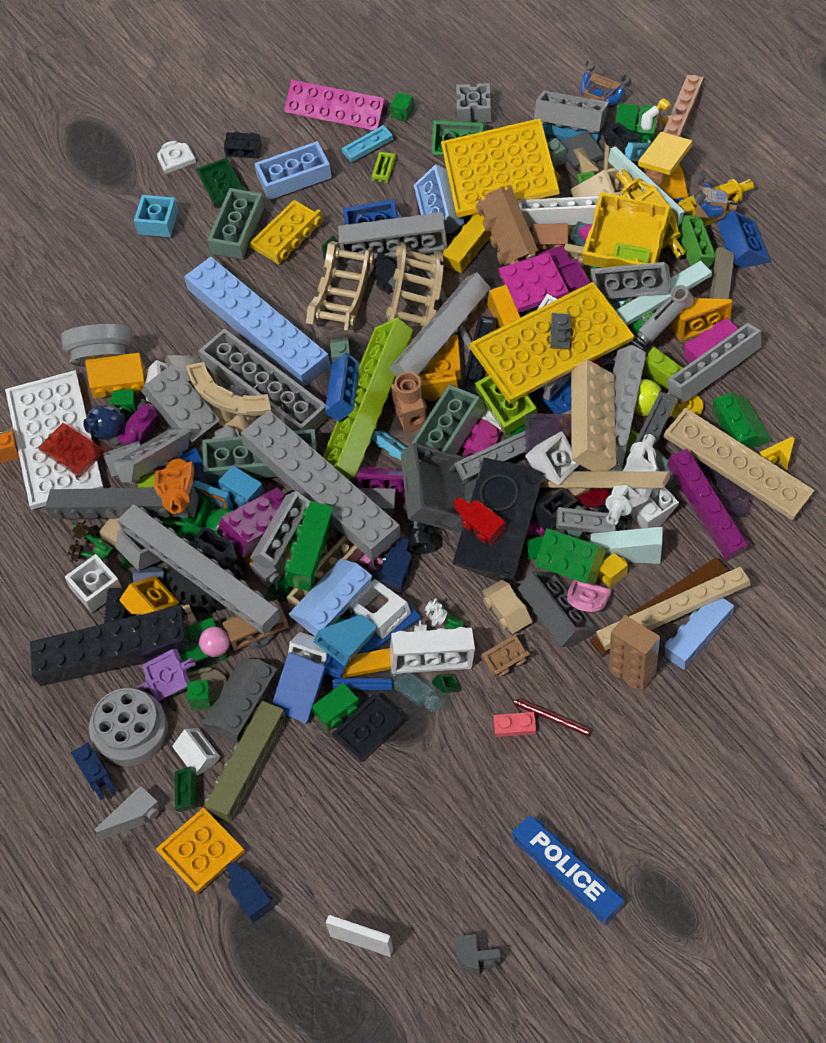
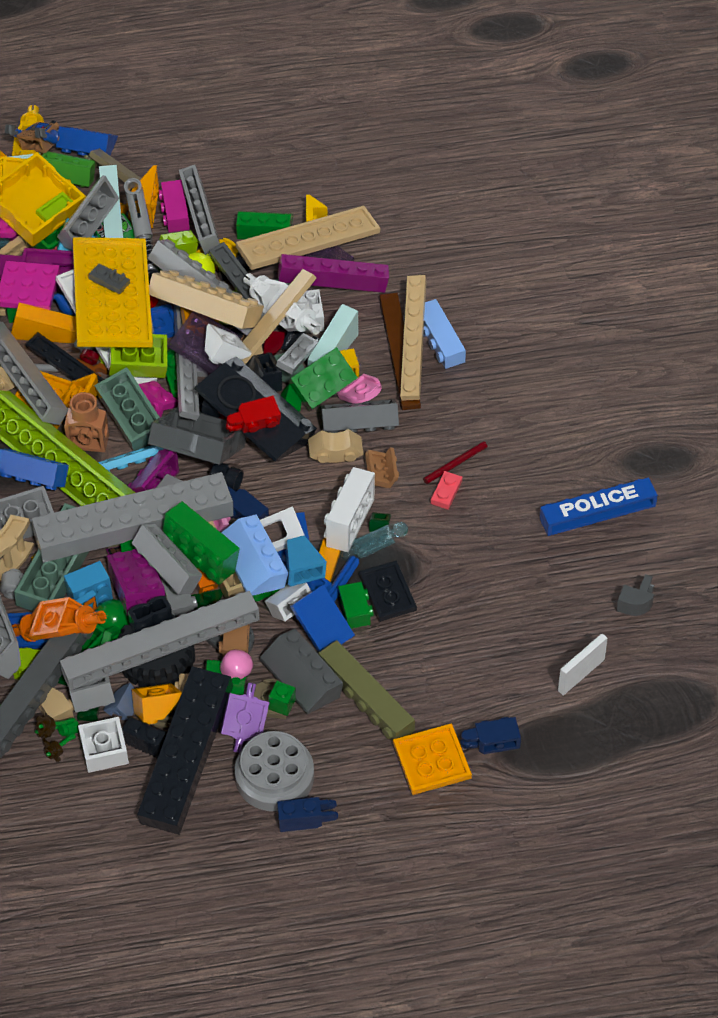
camera: 70 degrees left, 5 degrees down
light grey slope [94,786,161,840] -> none
white brick [172,728,220,775] -> none
dark green plate [175,766,196,812] -> none
white plant [412,598,463,632] -> none
medium nougat brick [609,615,660,691] -> none

